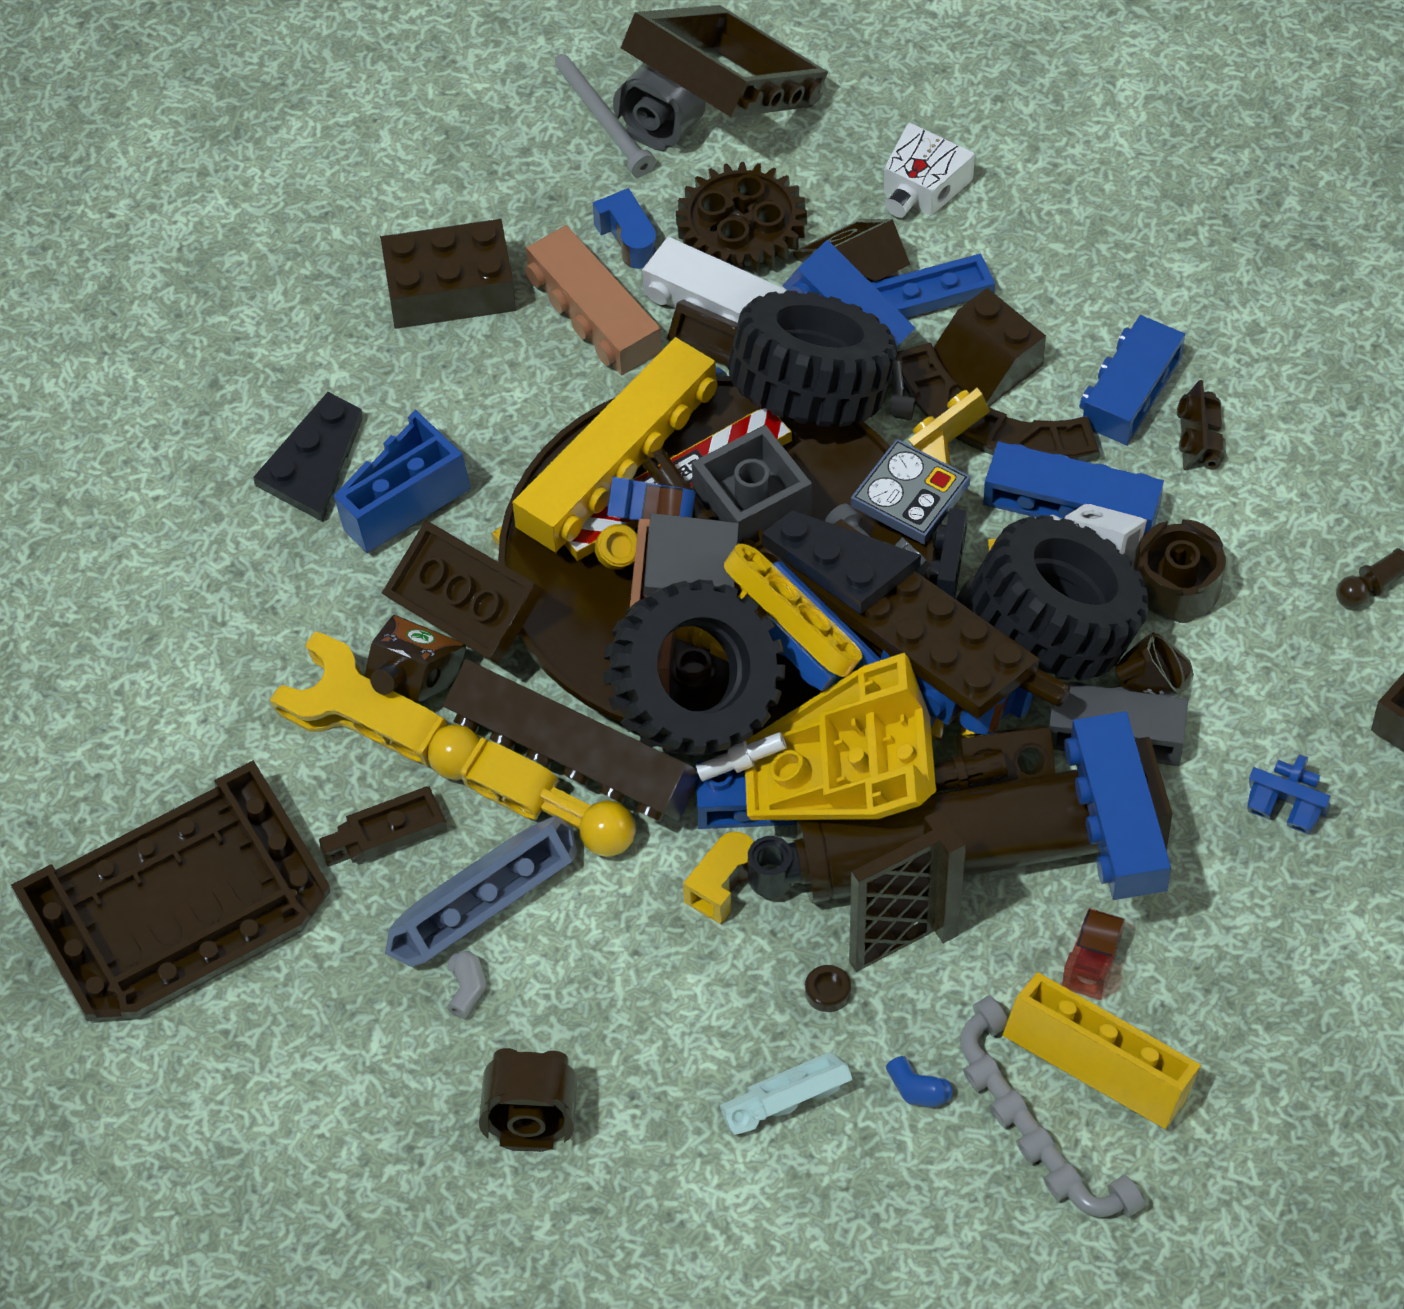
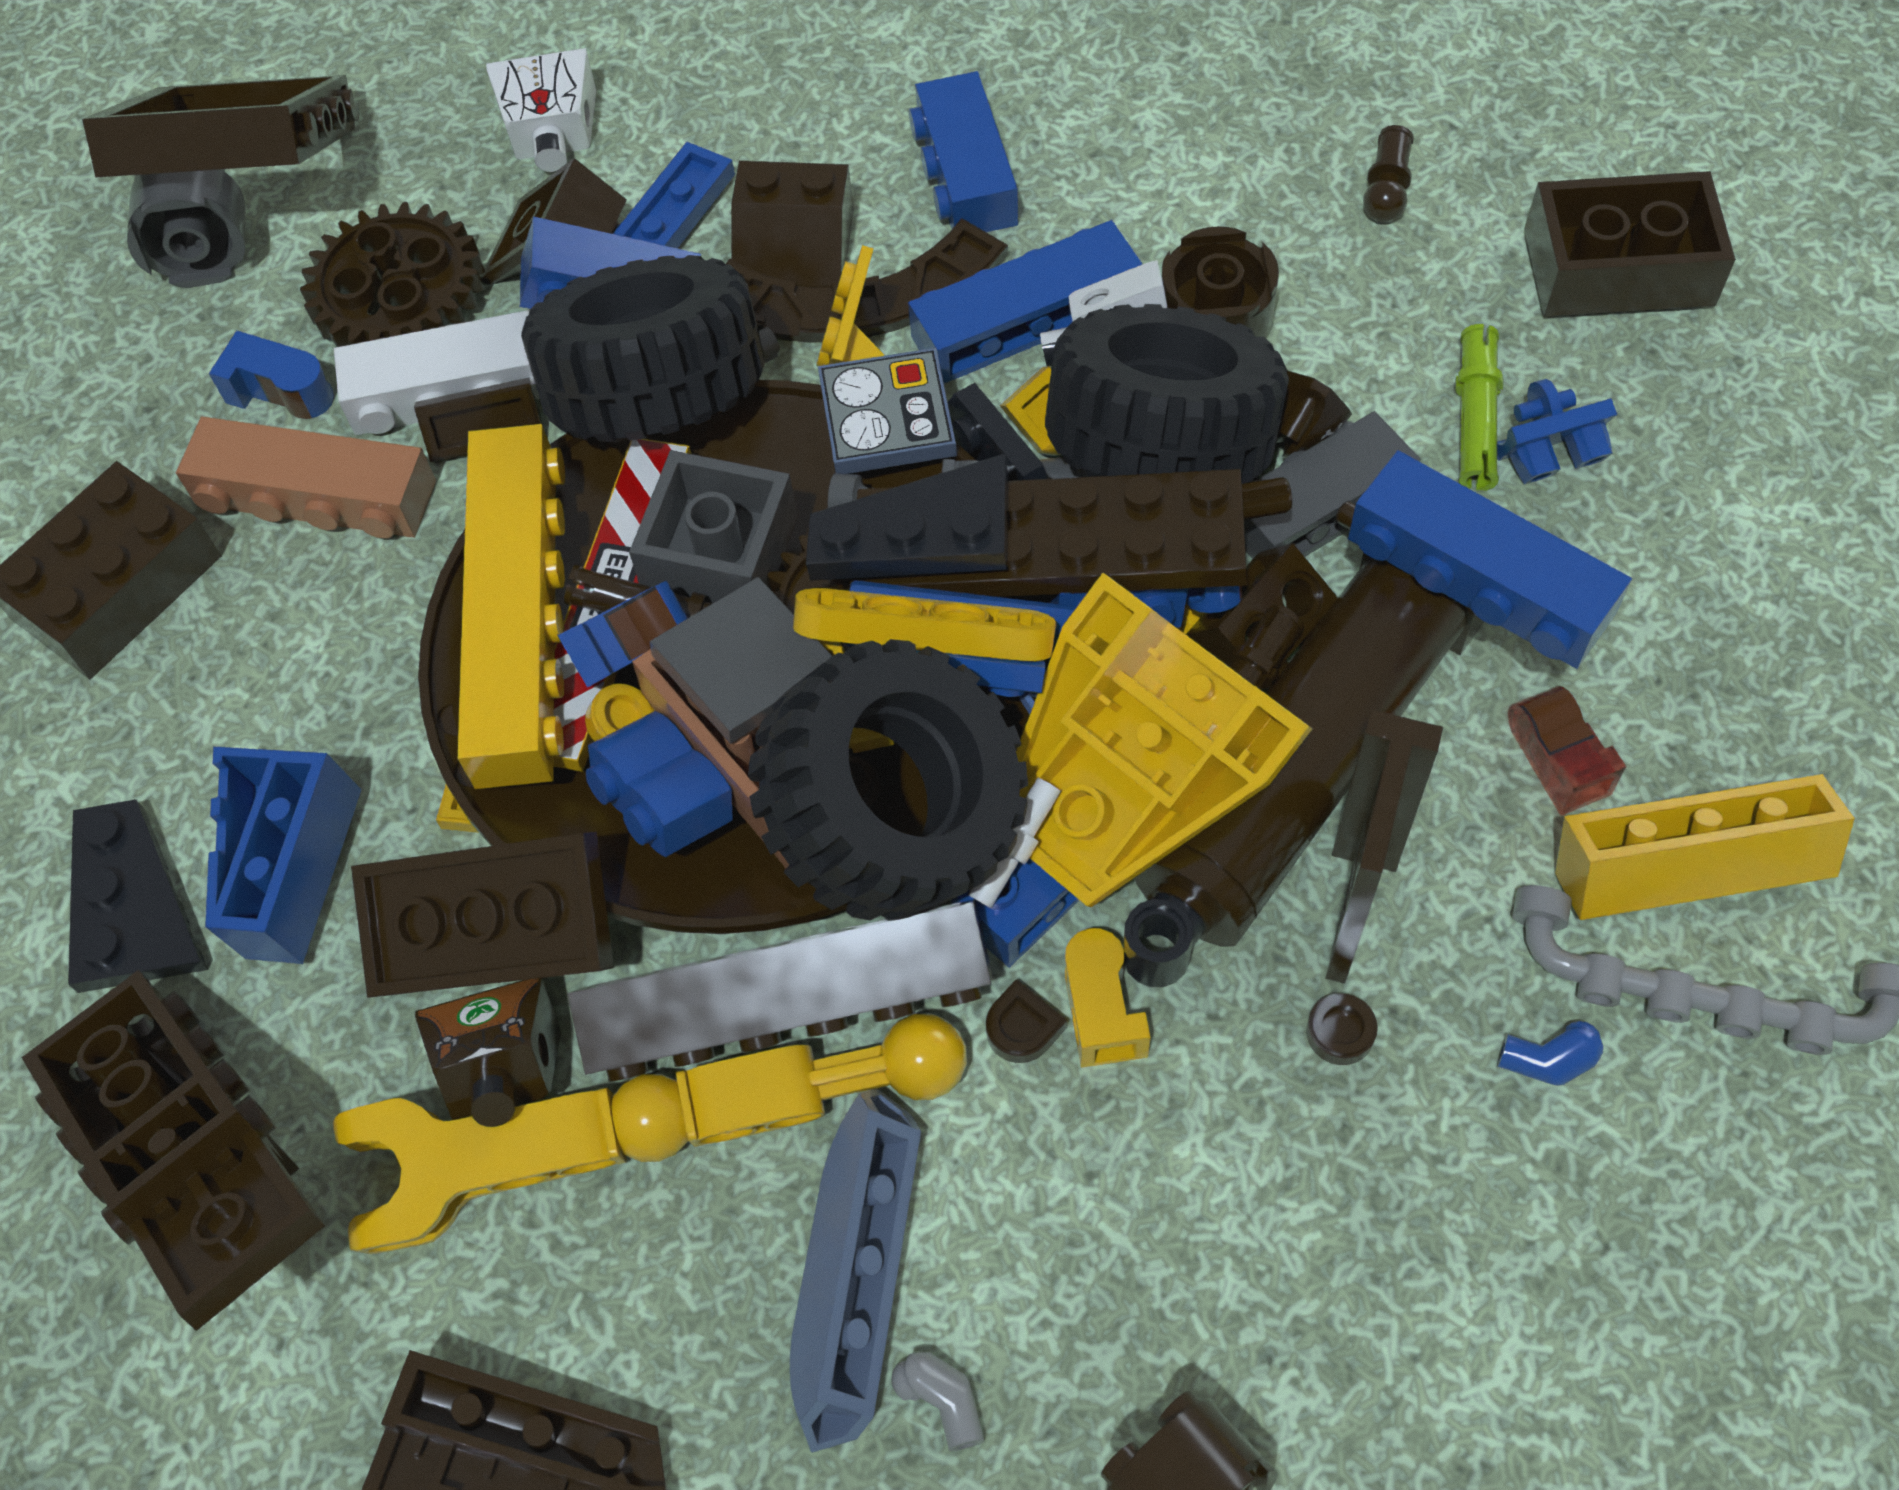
camera: 40 degrees left, 5 degrees up
dark brown hinge [319,786,447,866] -> none
light grey bar [555,54,656,178] -> none
light aqua hinge [720,1052,853,1135] -> none
dark brown hinge [1177,380,1224,470] -> none
none -> dark brown wedge [21,969,325,1331]
none -> blue brick [586,711,733,857]
none -> dark brown tile [986,979,1068,1063]
none -> lime pin [1455,324,1504,491]

